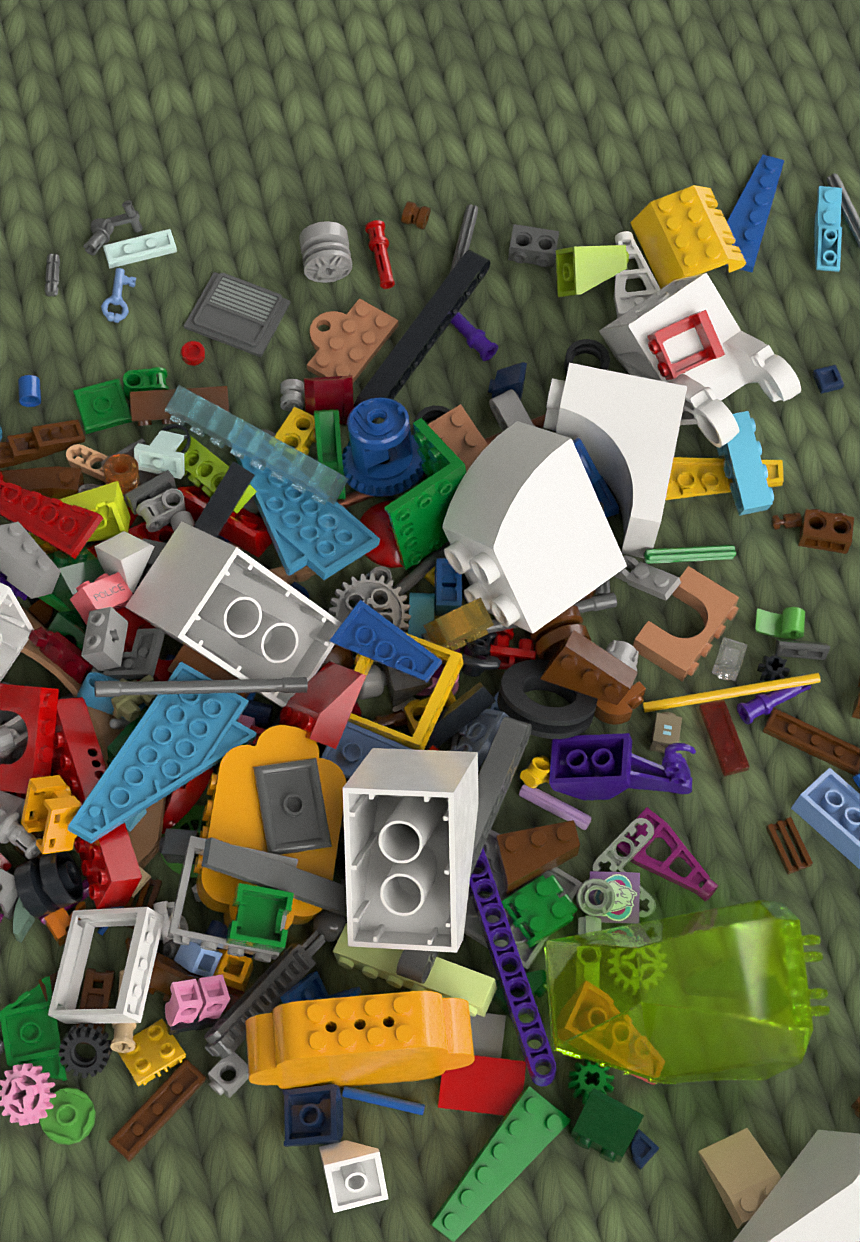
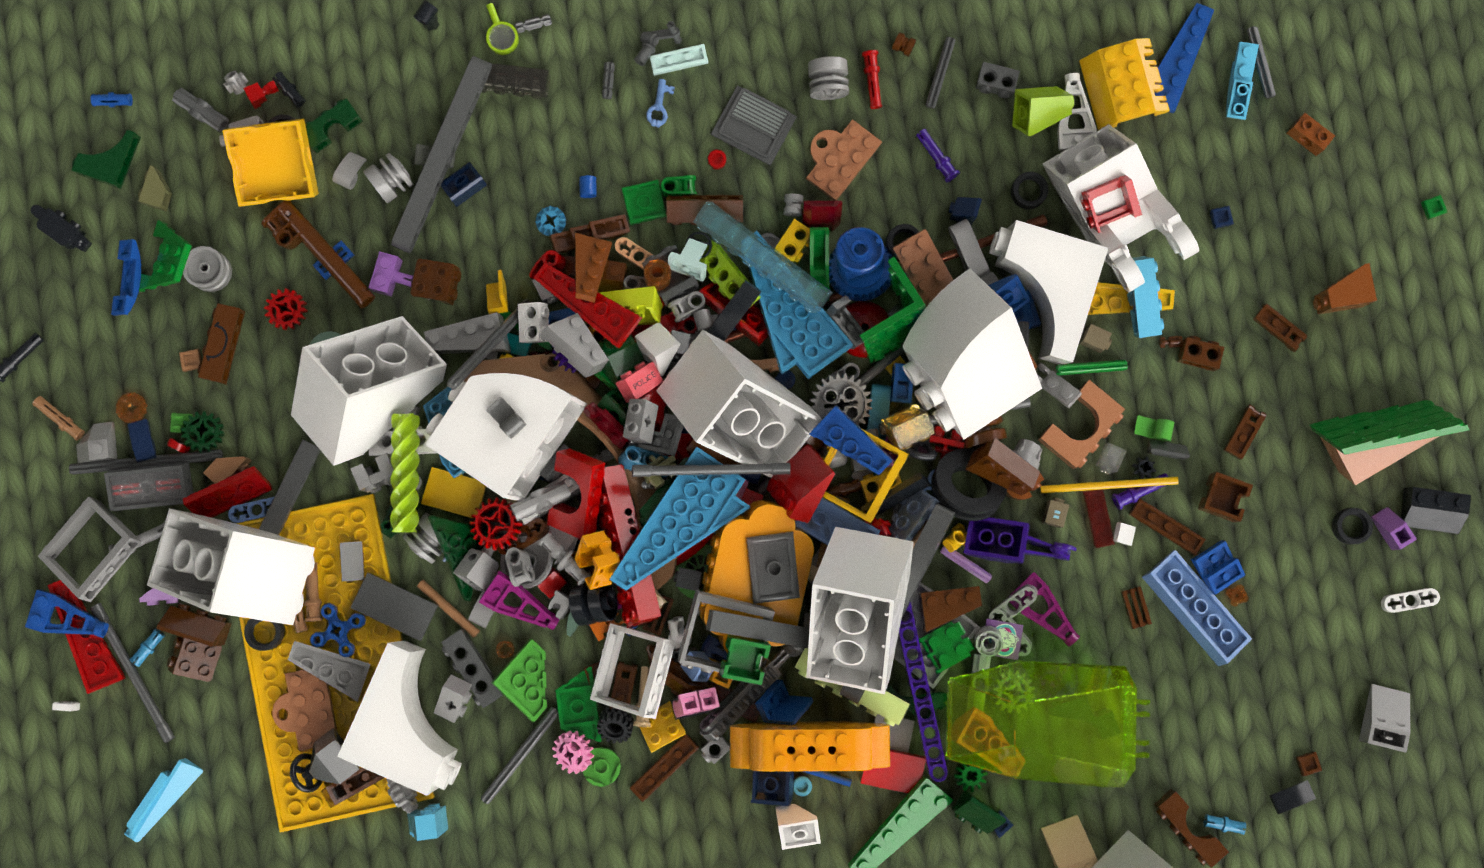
camera: 10 degrees right, 20 degrees up
black beam [354,250,491,421] -> none
none -> dark orange wing [575,233,612,303]
none -> medium azure tile [793,776,812,796]
none -> dark grey bracket [826,295,864,350]
none -> dark tan brick [1079,324,1112,353]
none -> white tile [1113,522,1136,546]

